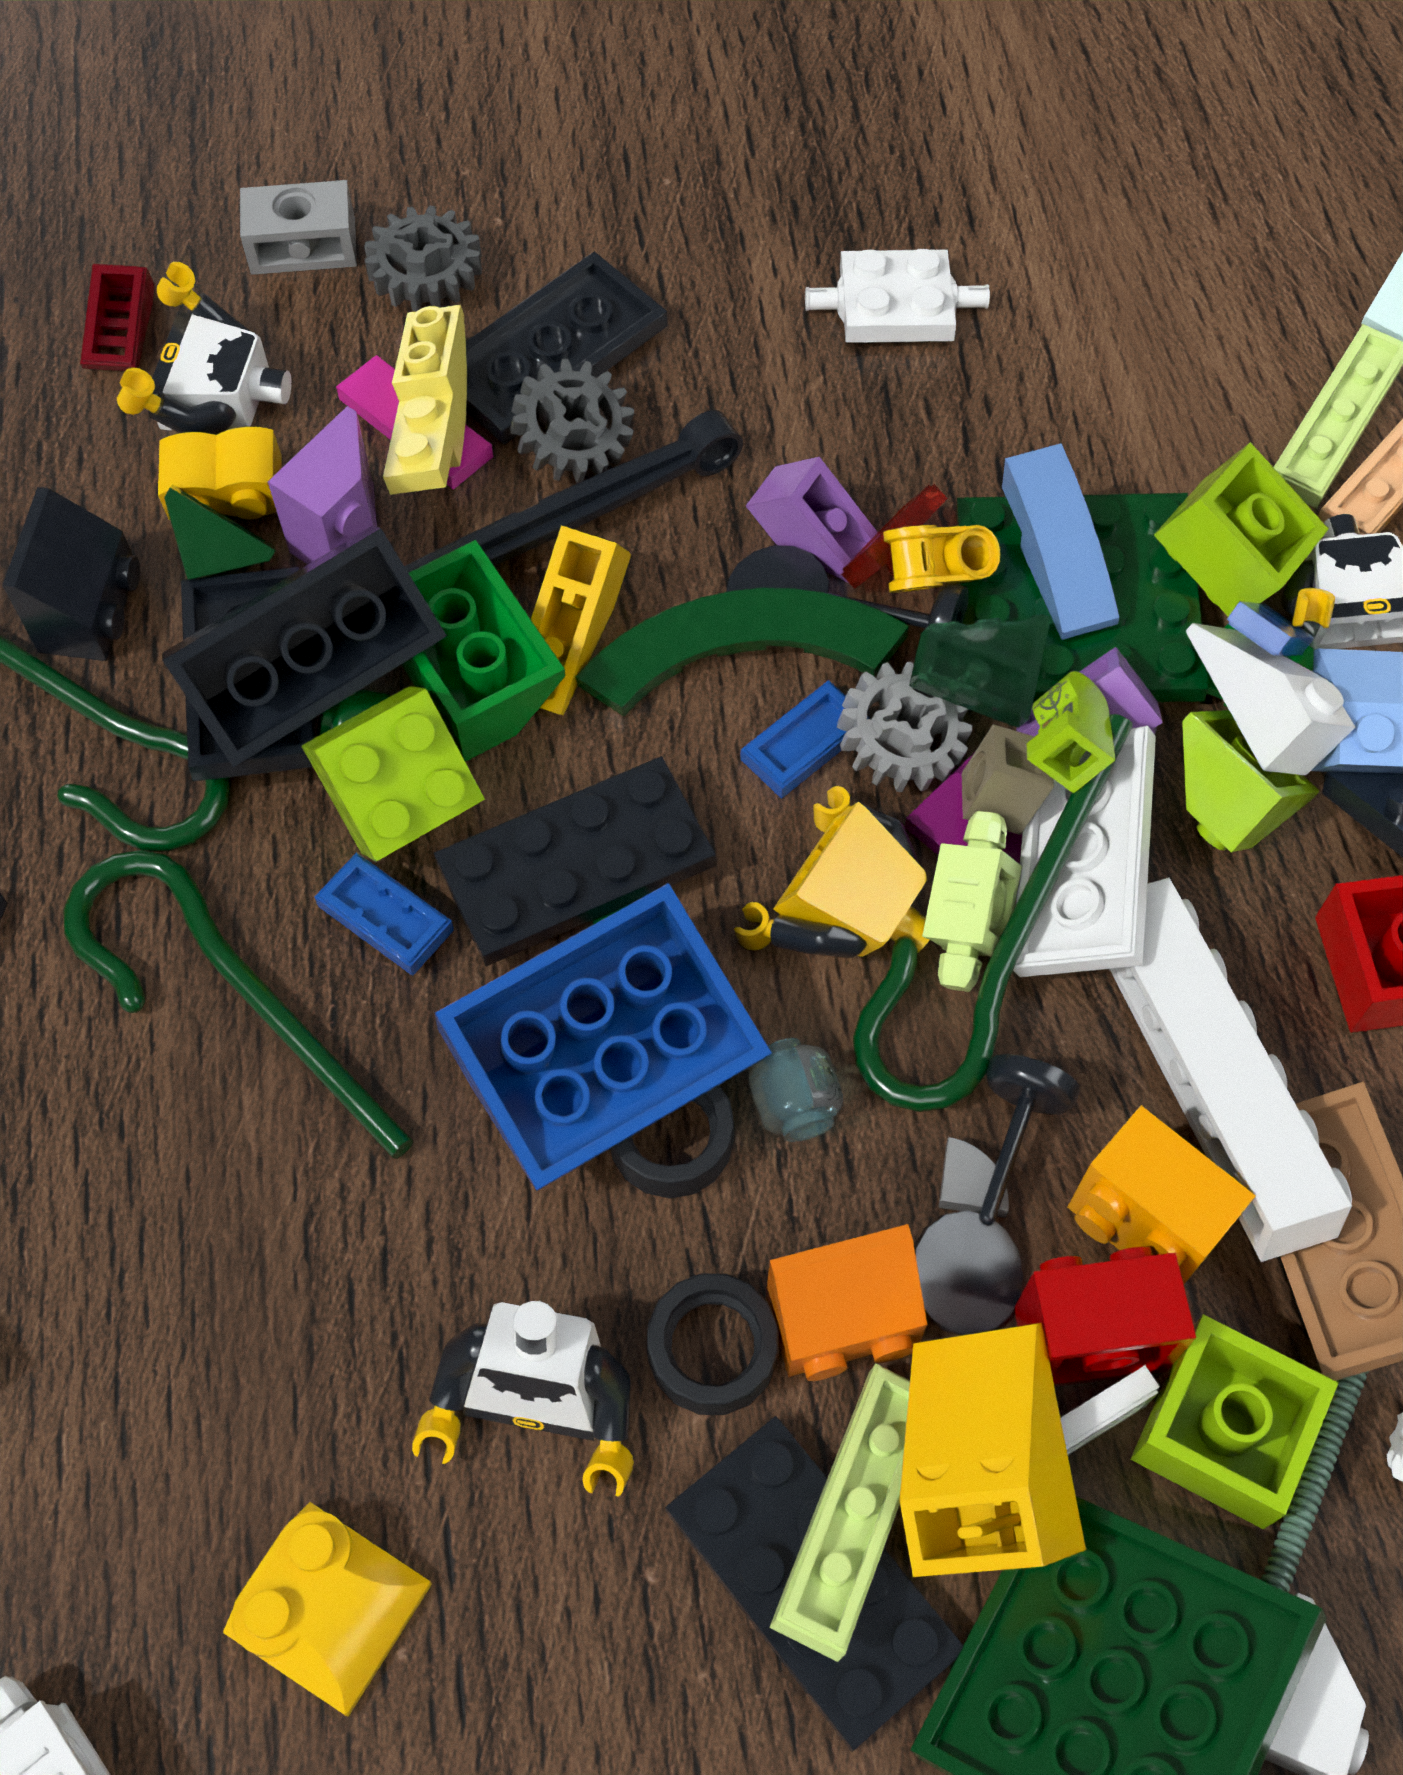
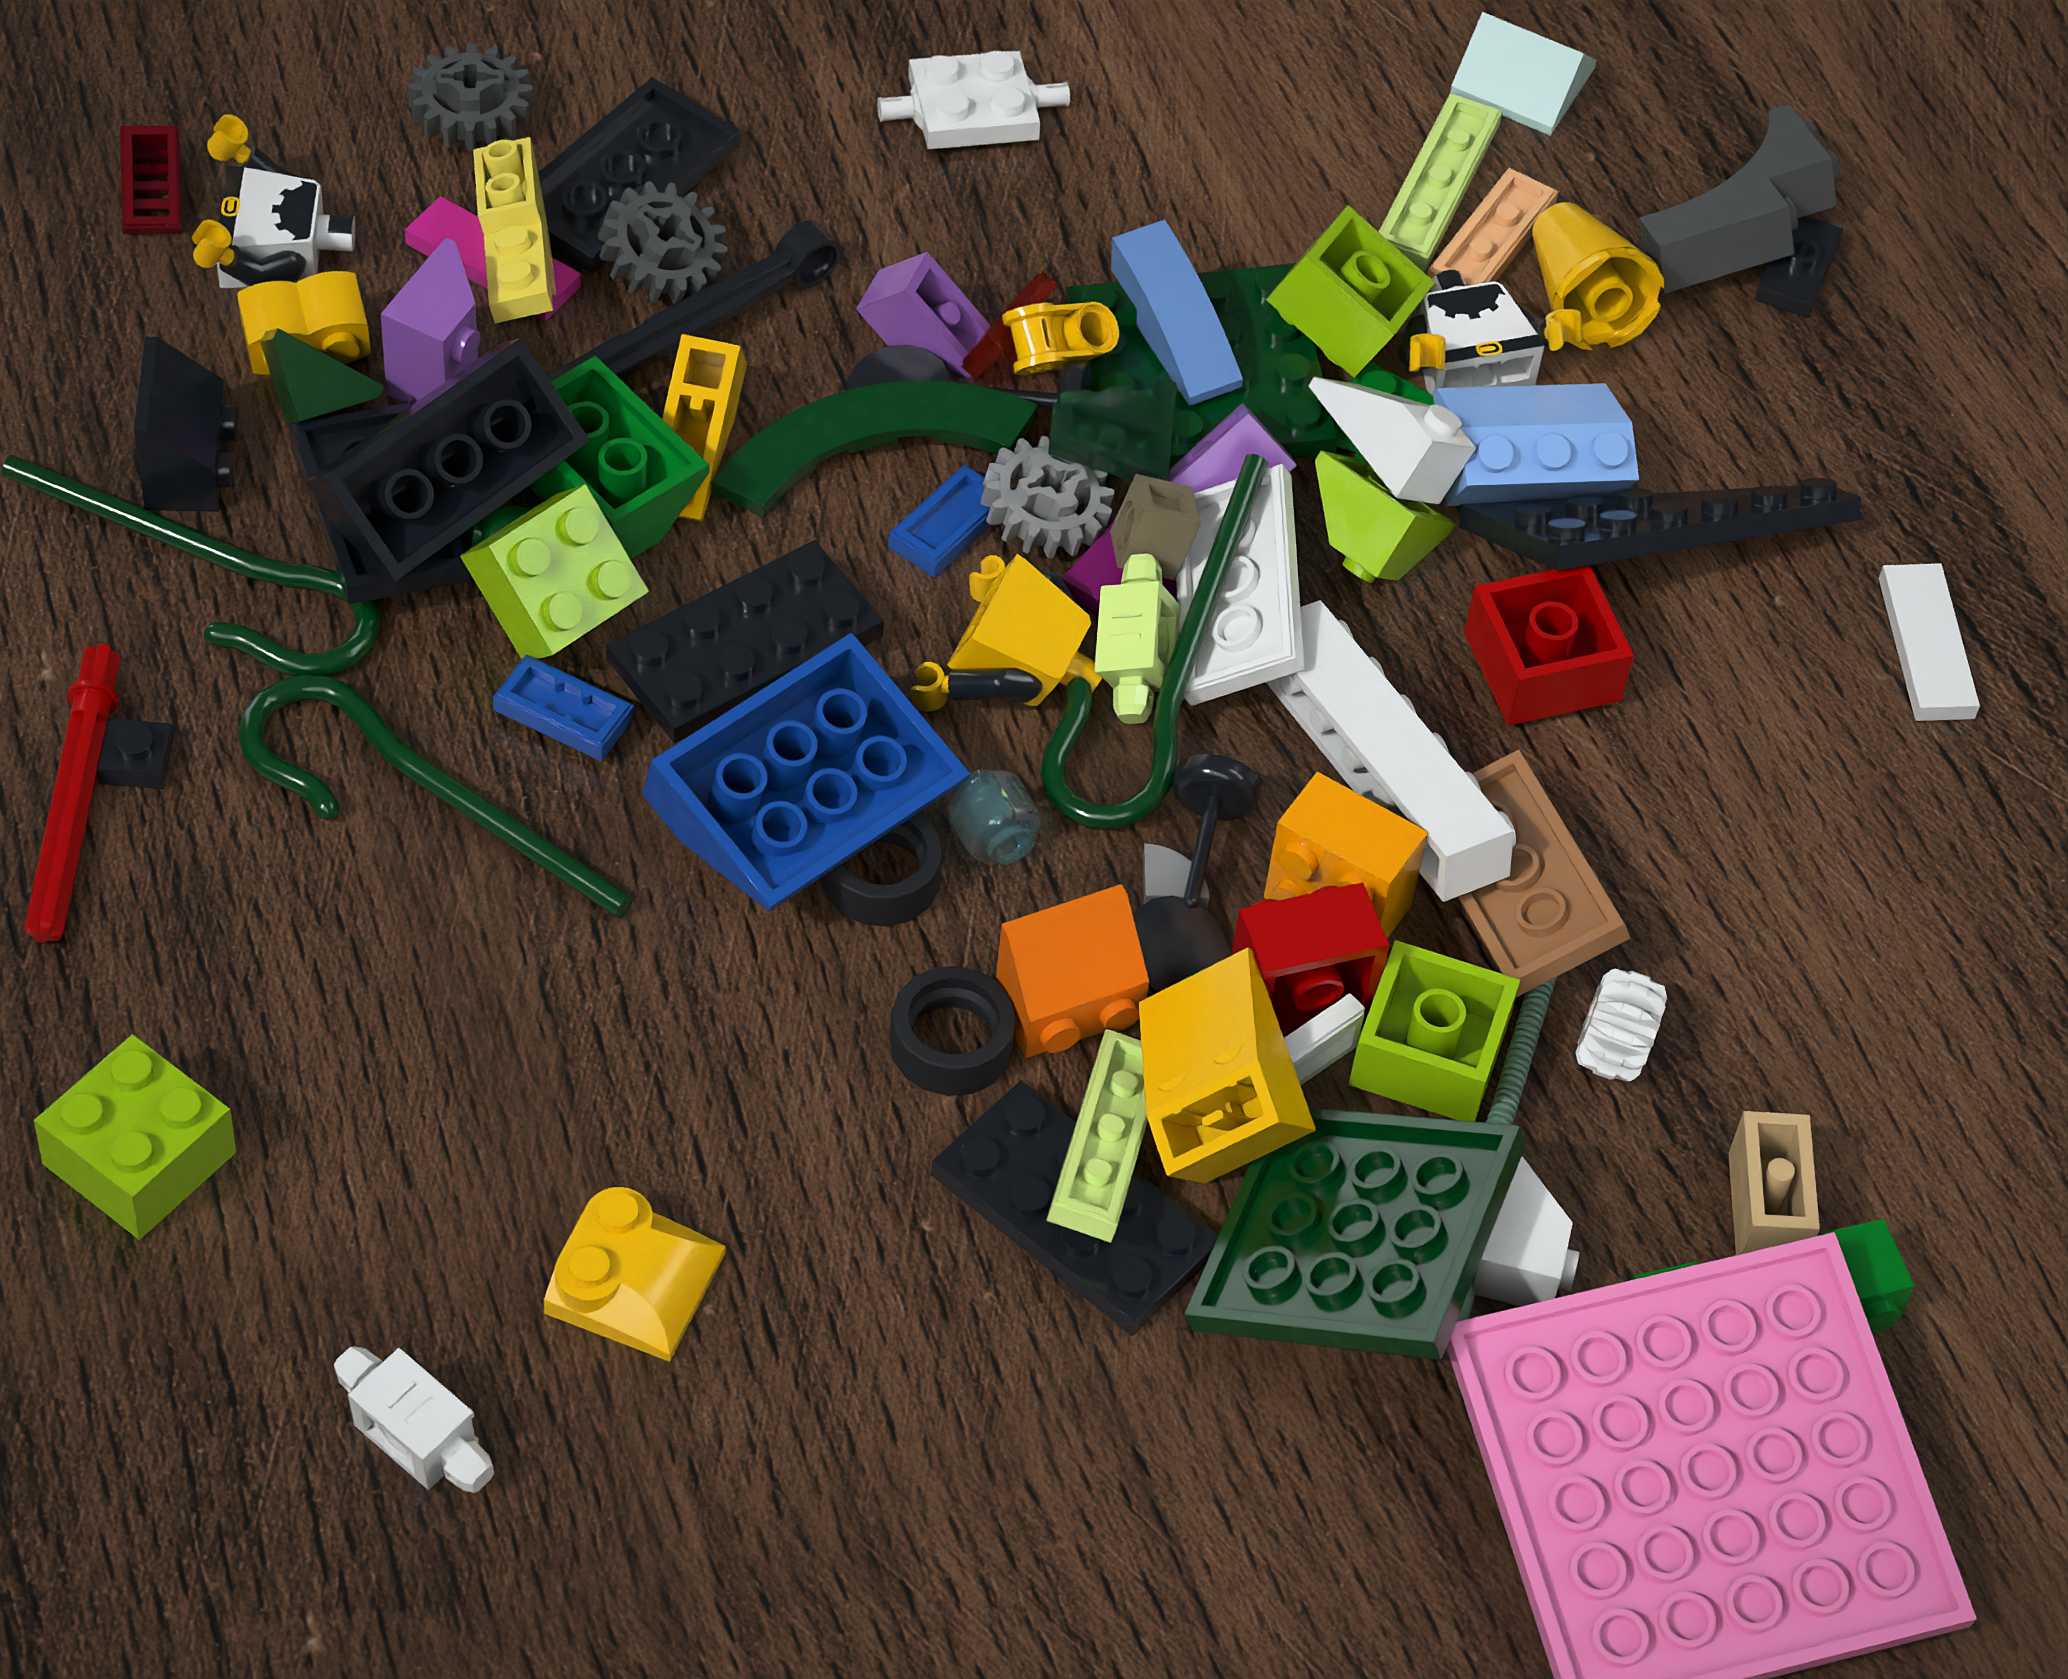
camera: 15 degrees left, 10 degrees down
light grey brick [240,180,357,275] -> none
torso [412,1301,634,1497] -> none
lime leg [1026,671,1116,794] -> none
tile [1227,601,1314,656] -> none

